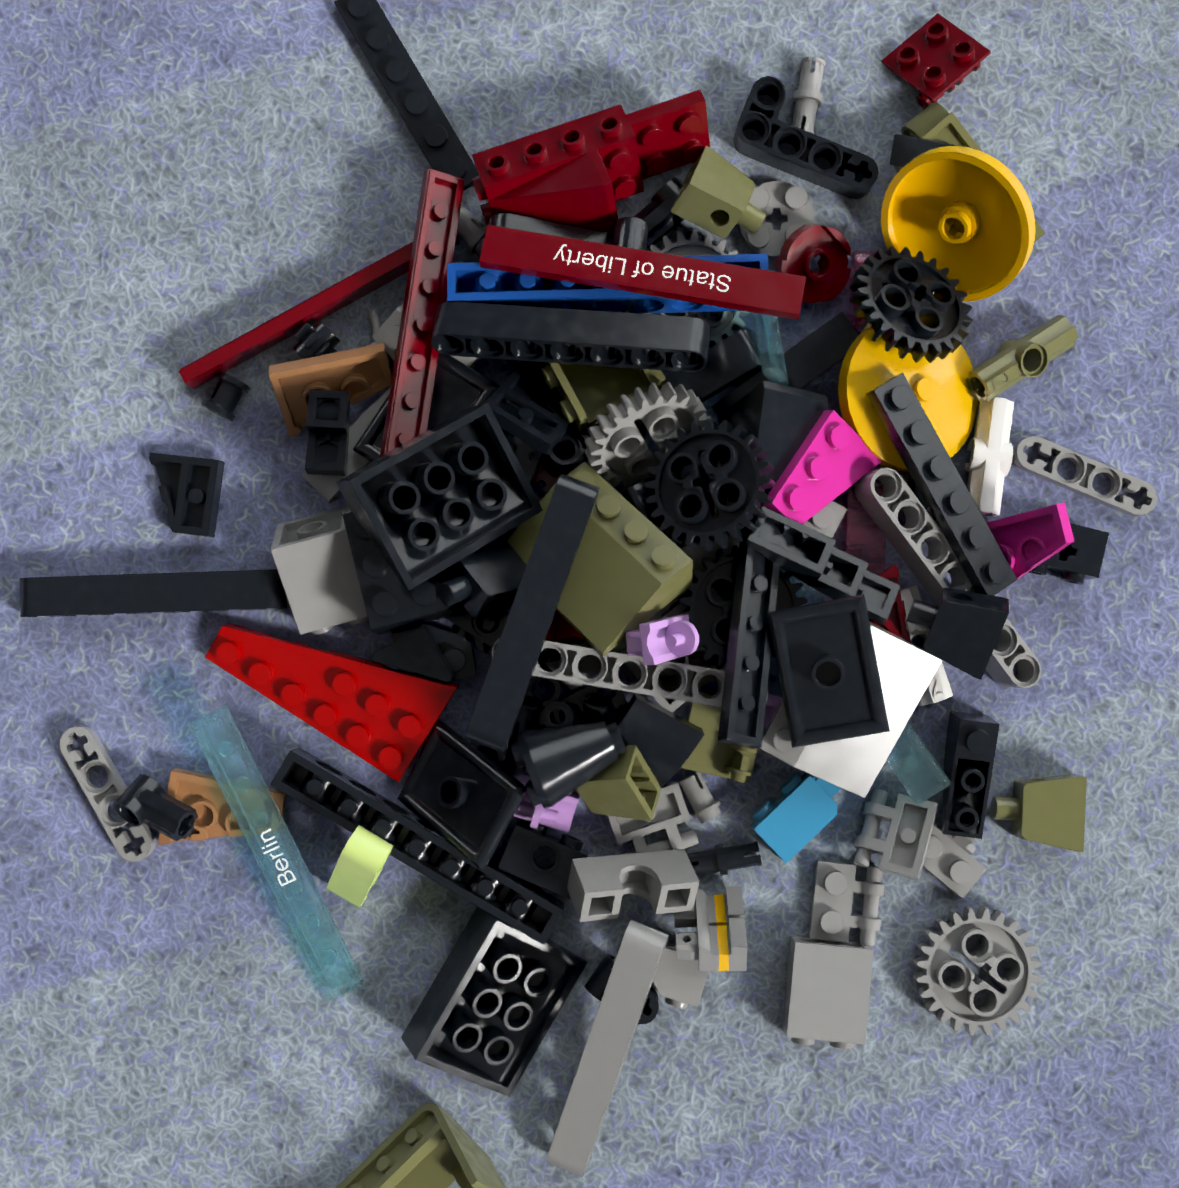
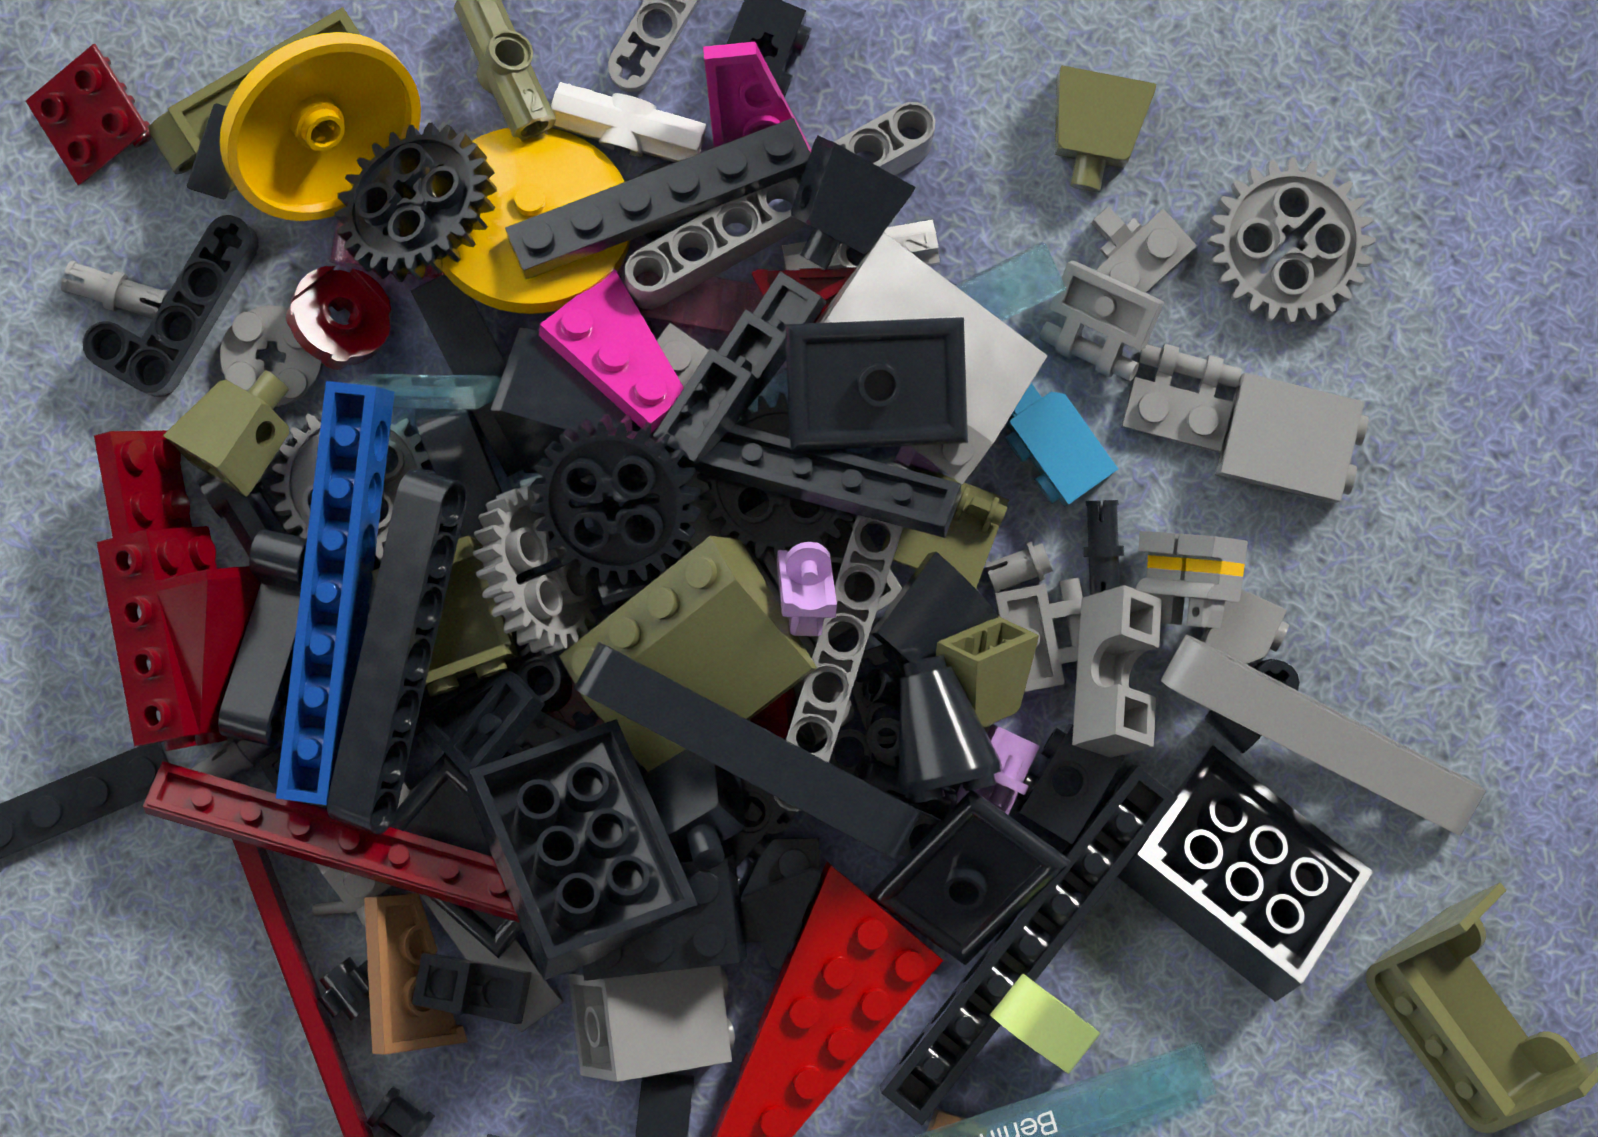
camera: 80 degrees left, 0 degrees up
dark red tile [479,225,806,320] -> none
black slope [942,711,1000,839] -> none

